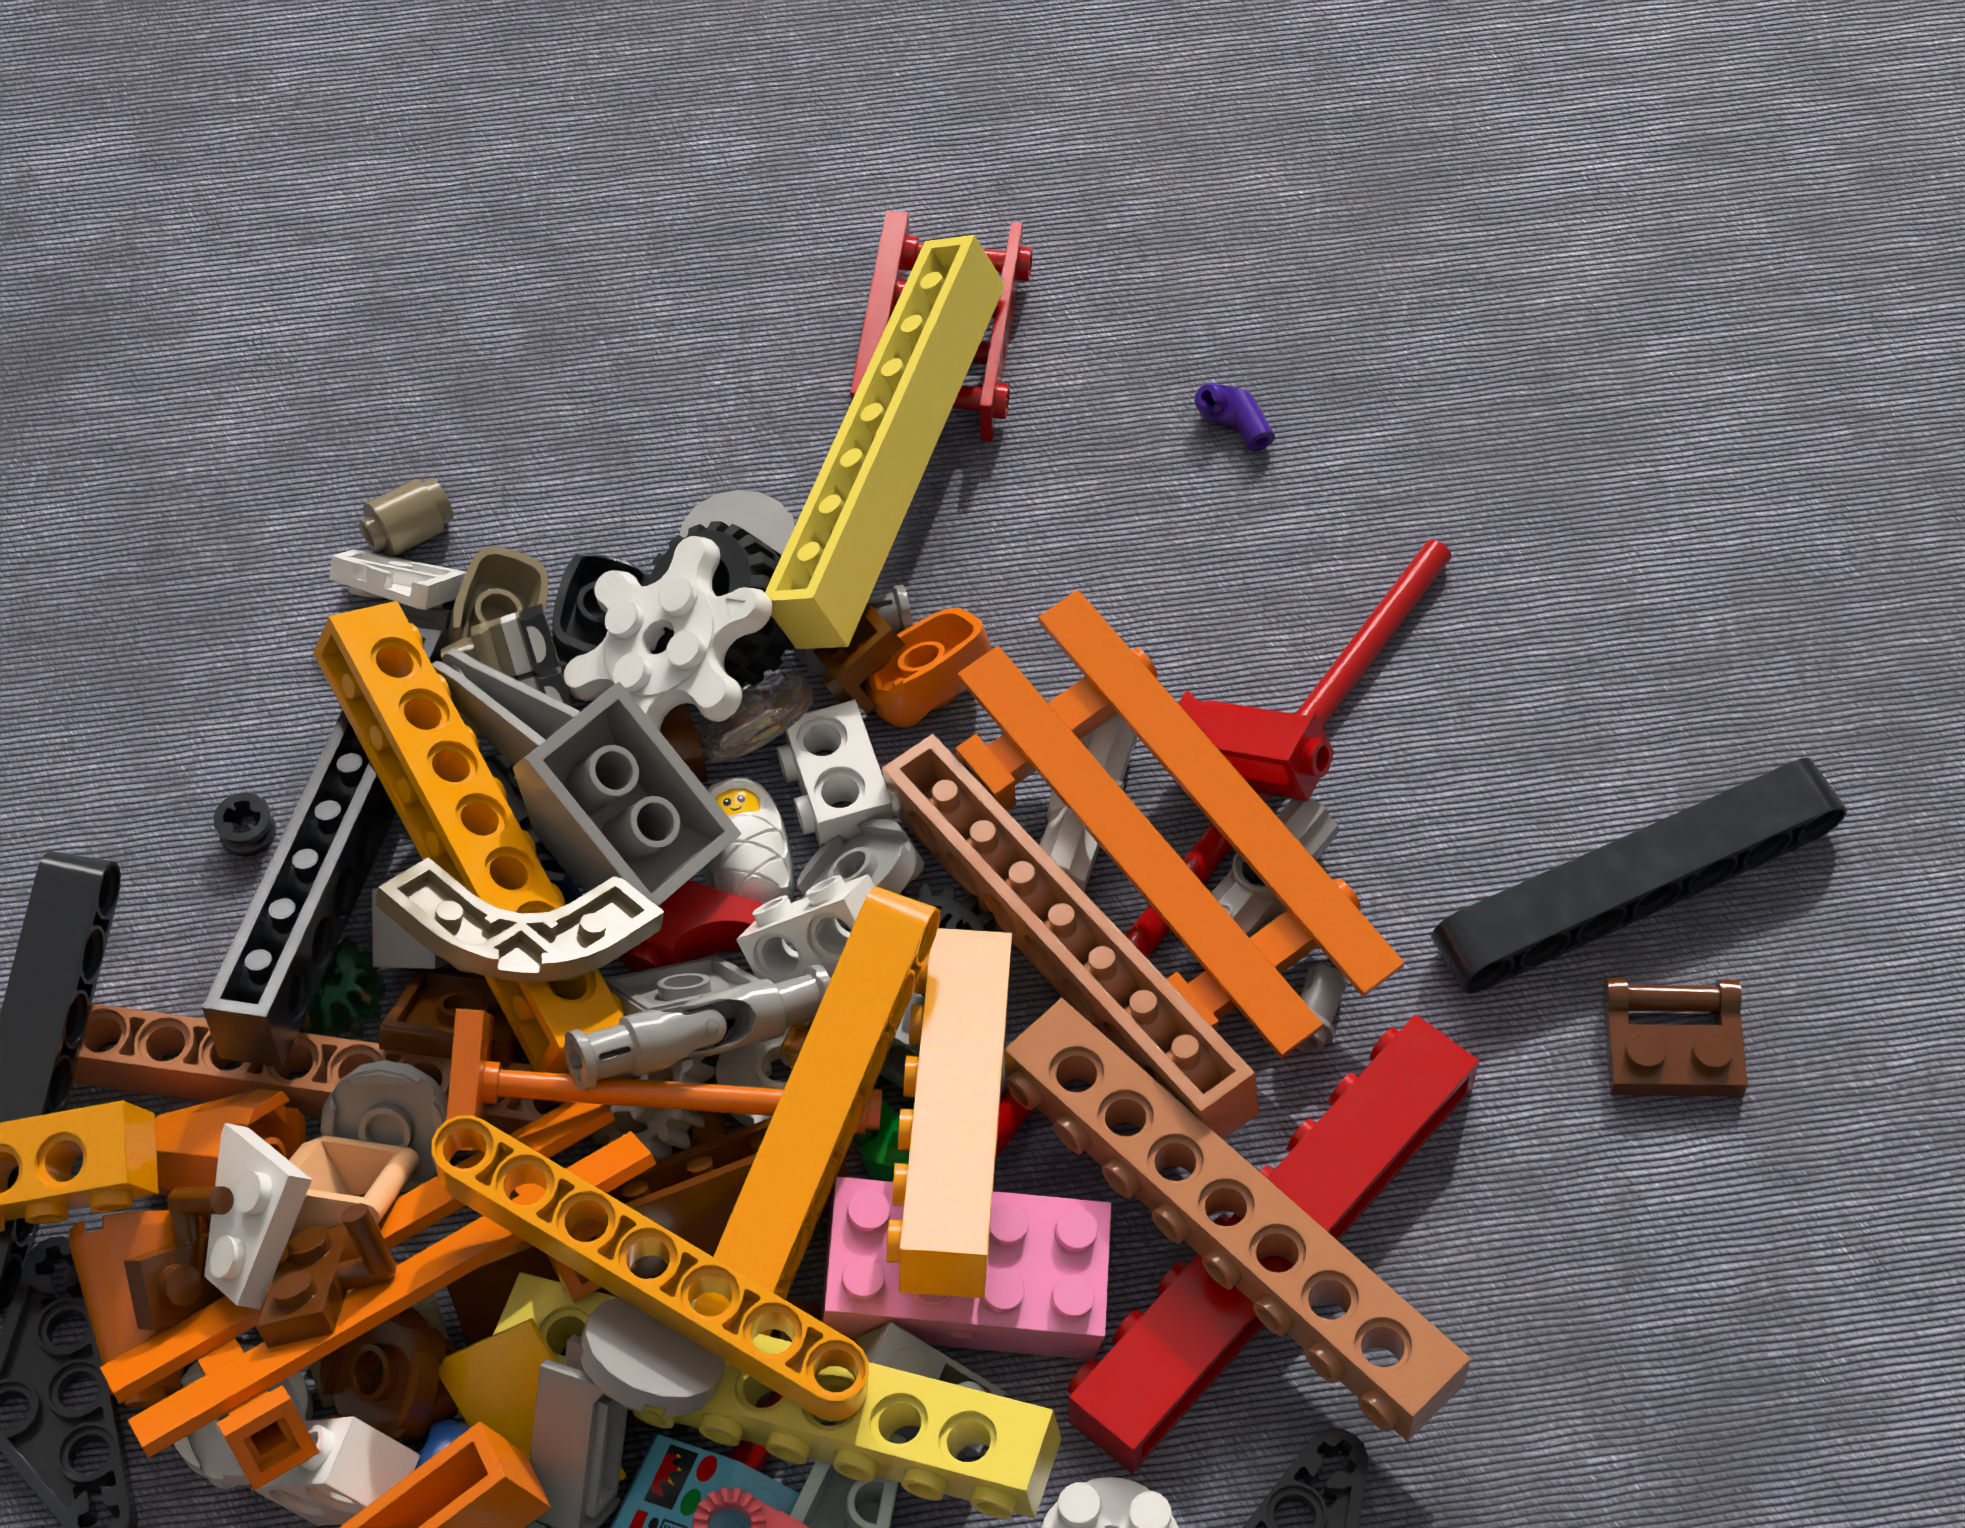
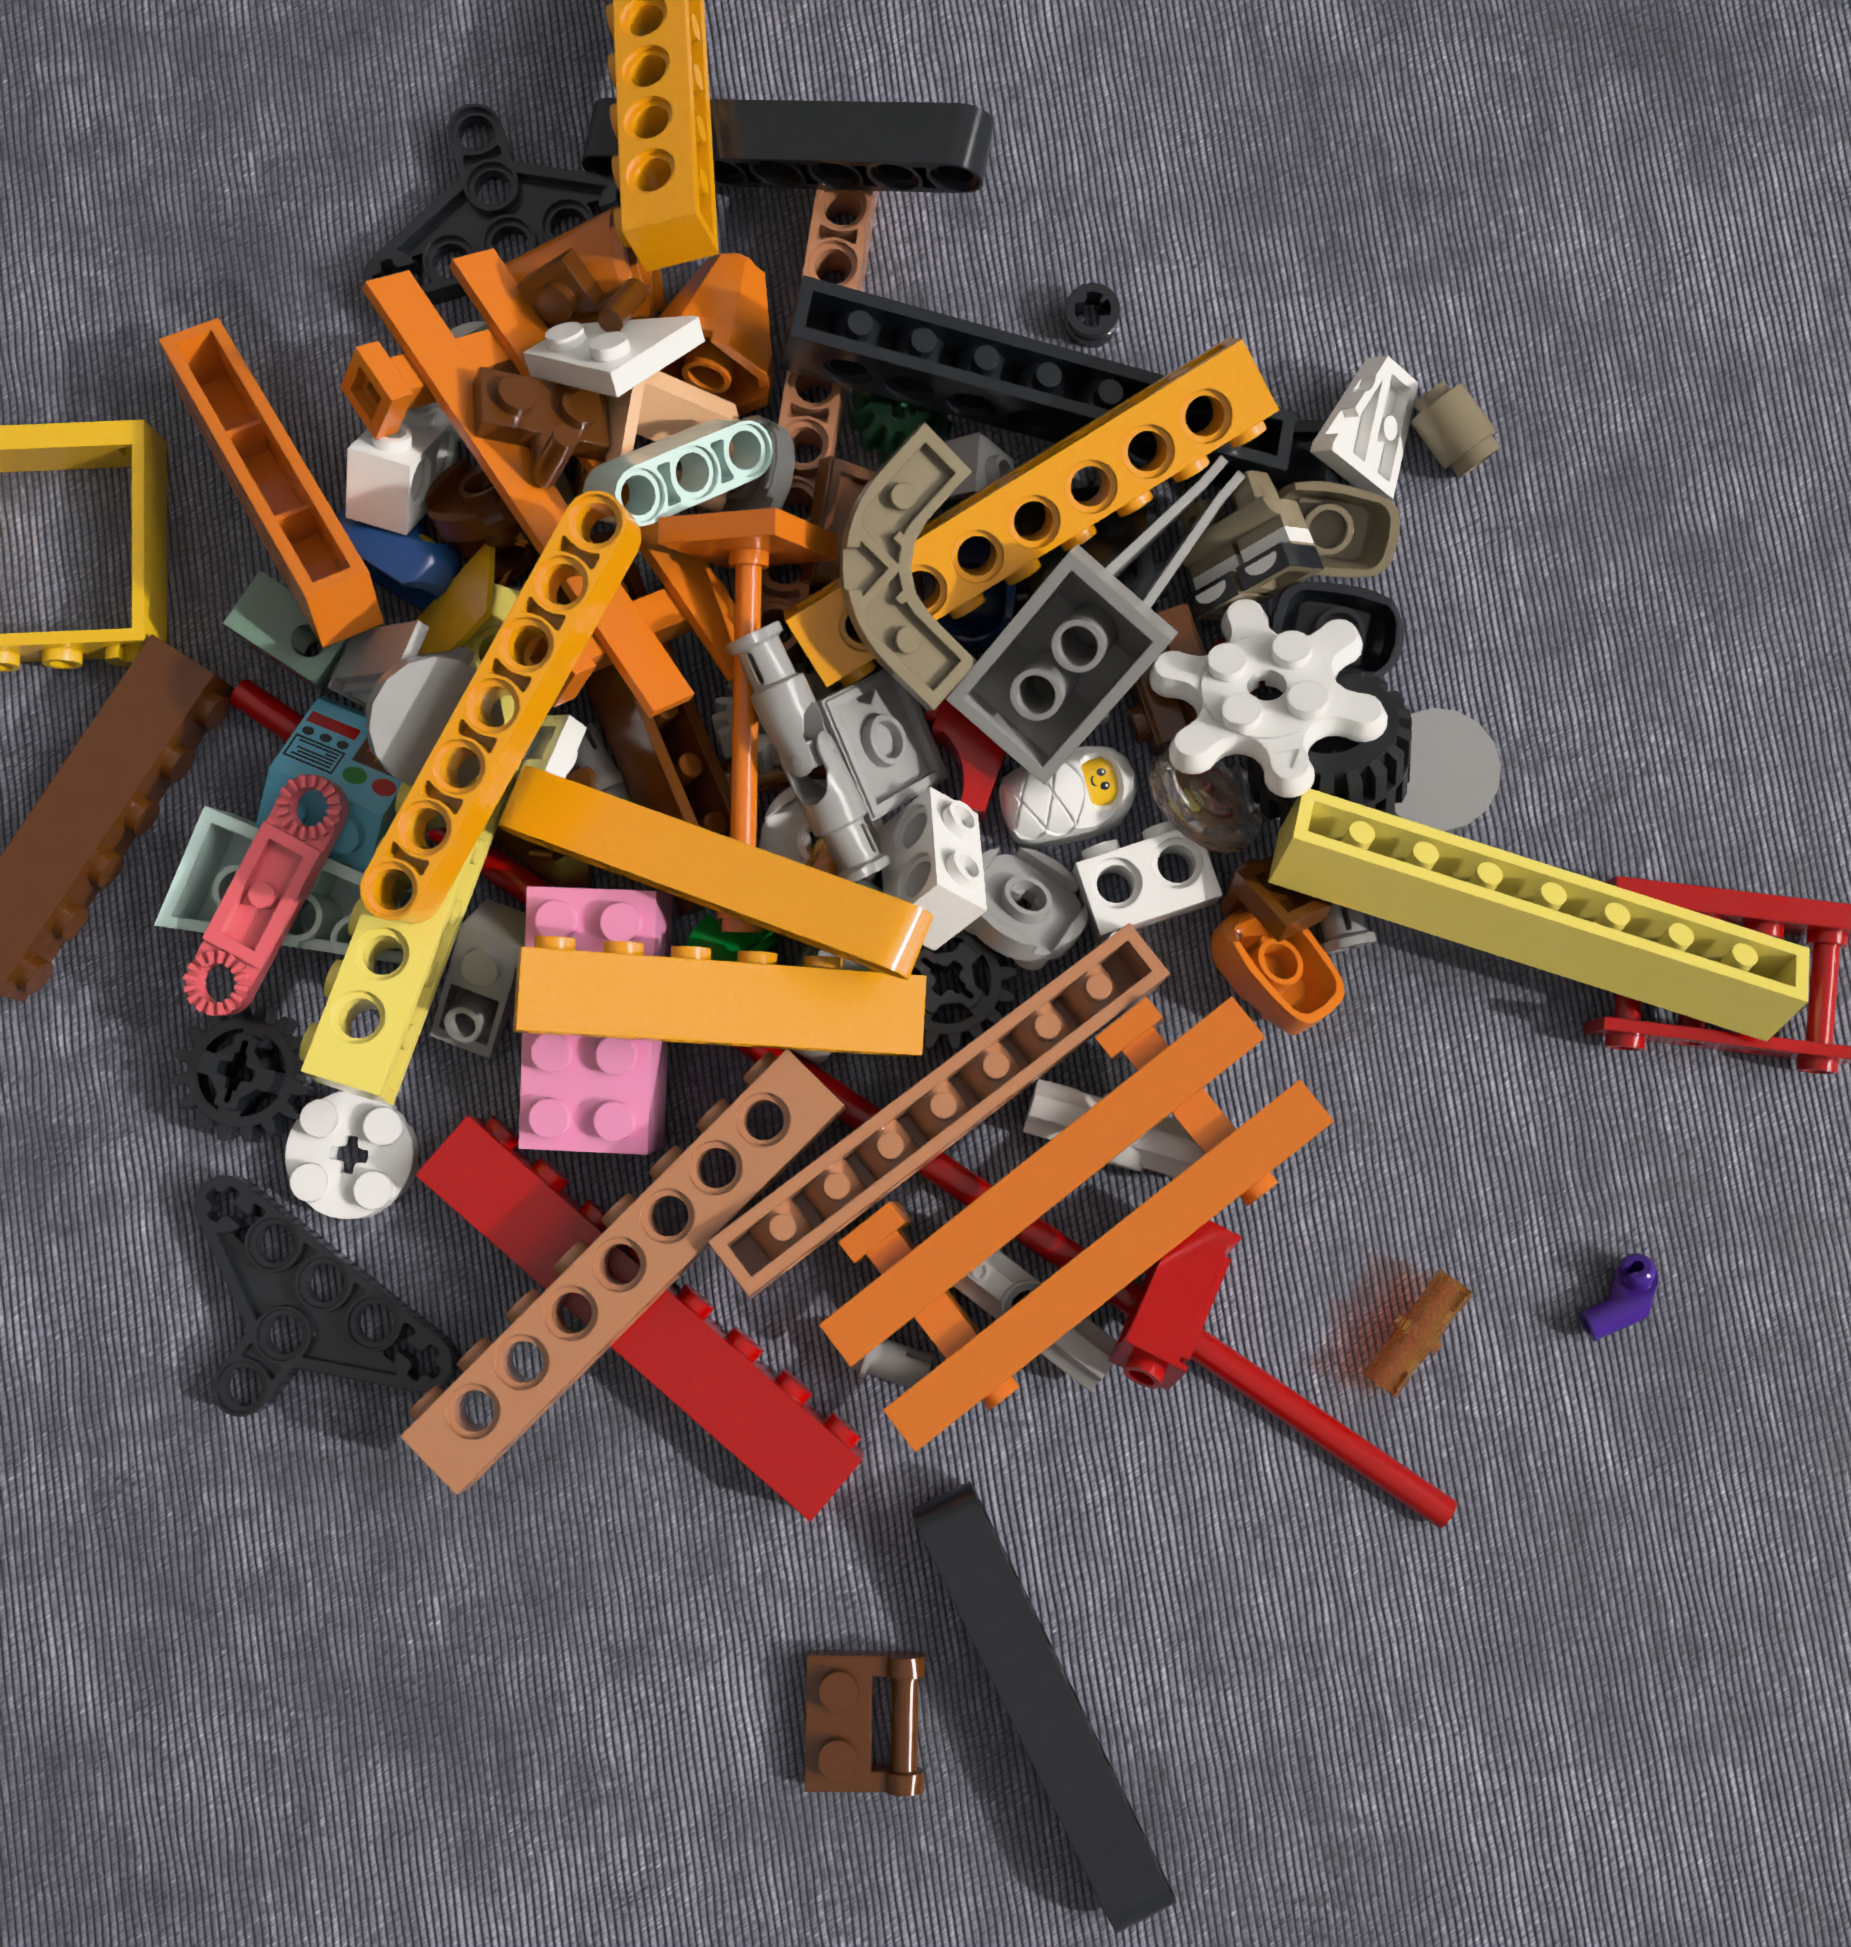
camera: 90 degrees right, 25 degrees up
none -> light aqua beam [583,419,773,526]
none -> clear orange pin [1362,1269,1474,1399]

